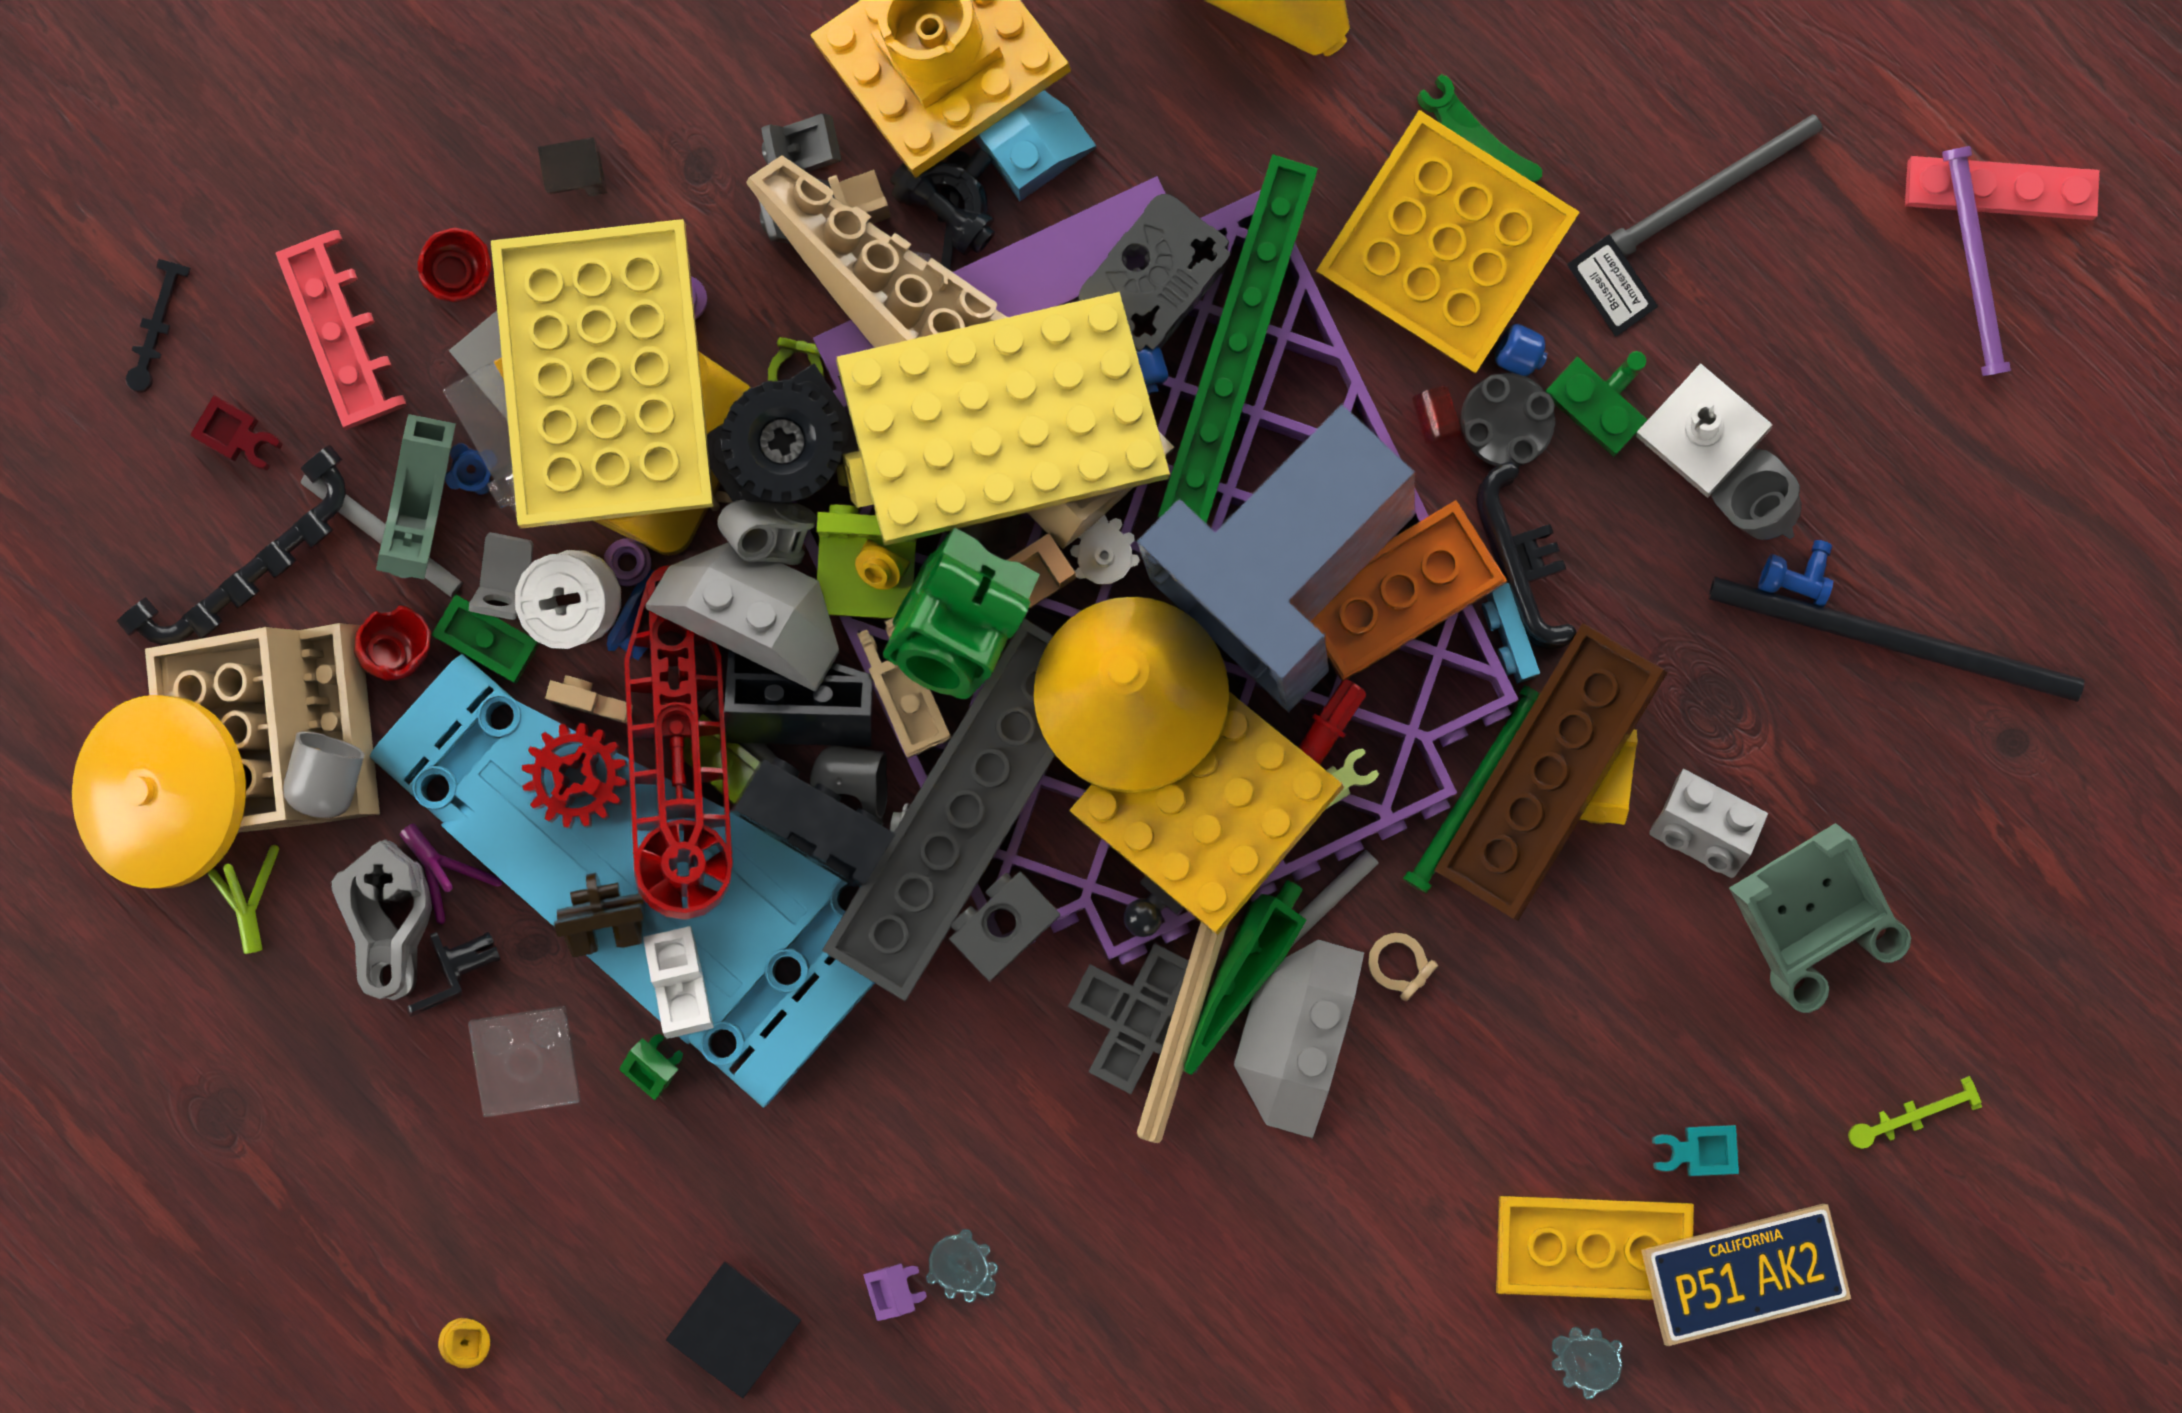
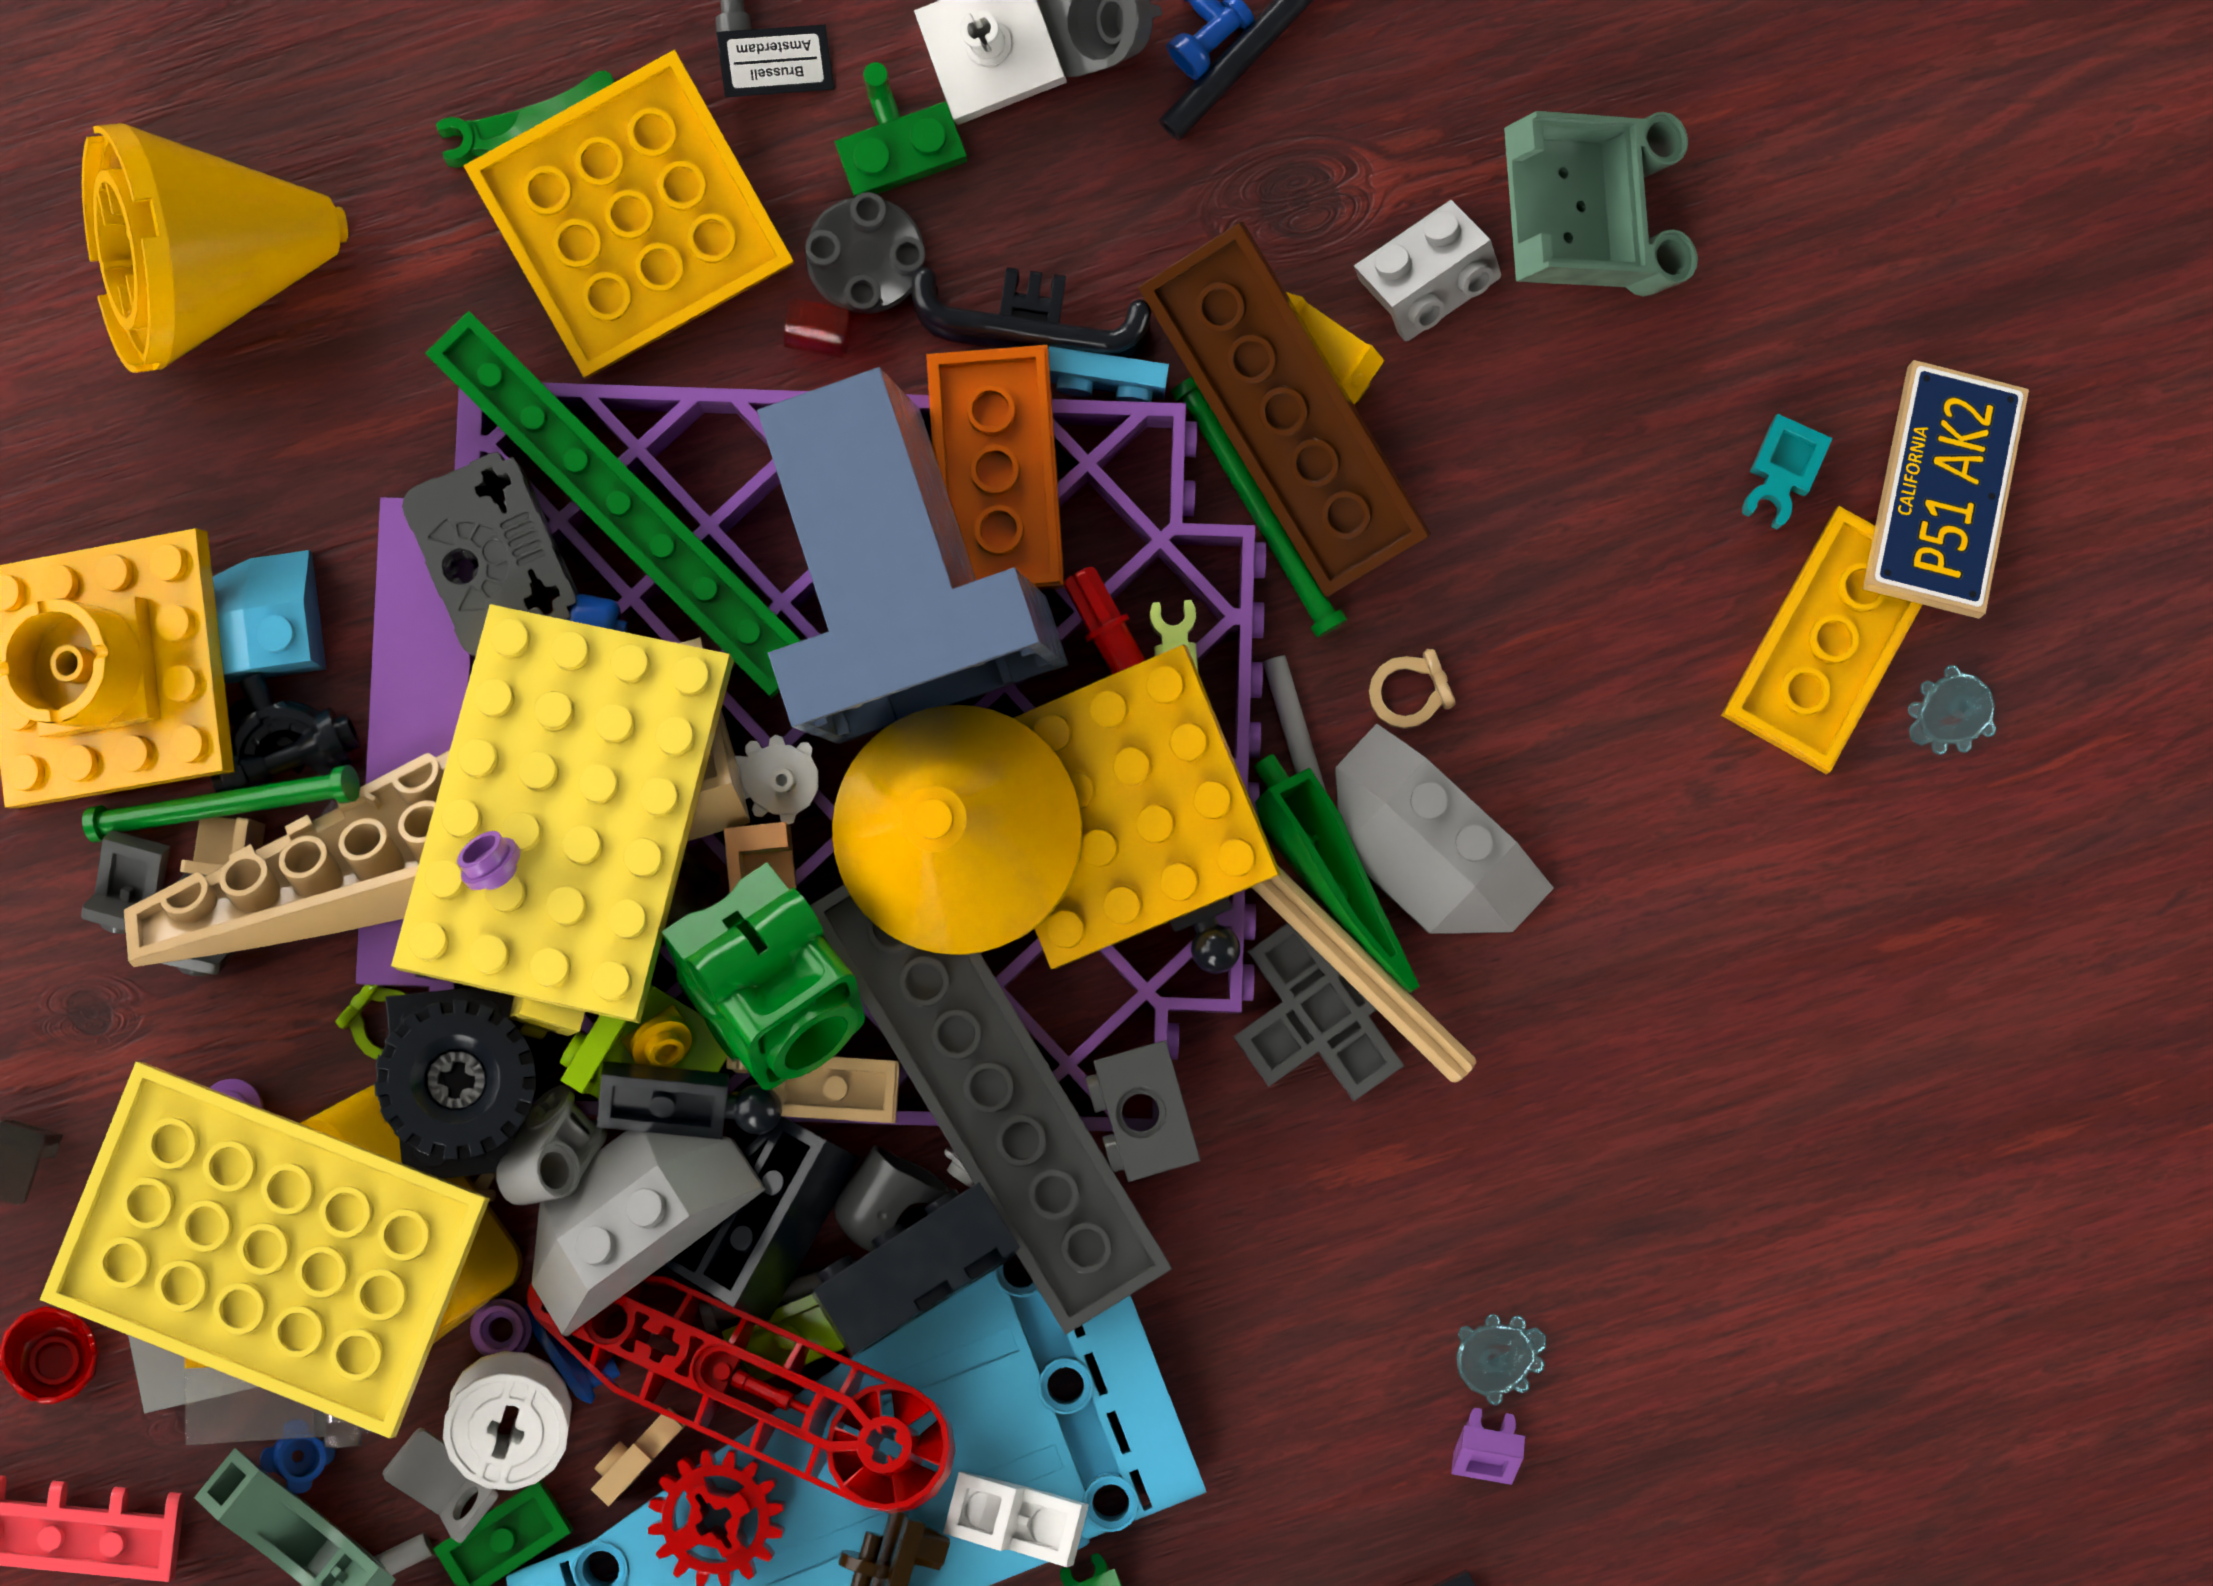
camera: 65 degrees left, 0 degrees up
blue piece [1495,324,1547,377] -> none
lime piece [1848,1076,1982,1149] -> none
none -> green bar [82,765,360,843]
none -> medium lavender plate [457,831,521,890]
none -> black plate [597,1061,782,1139]

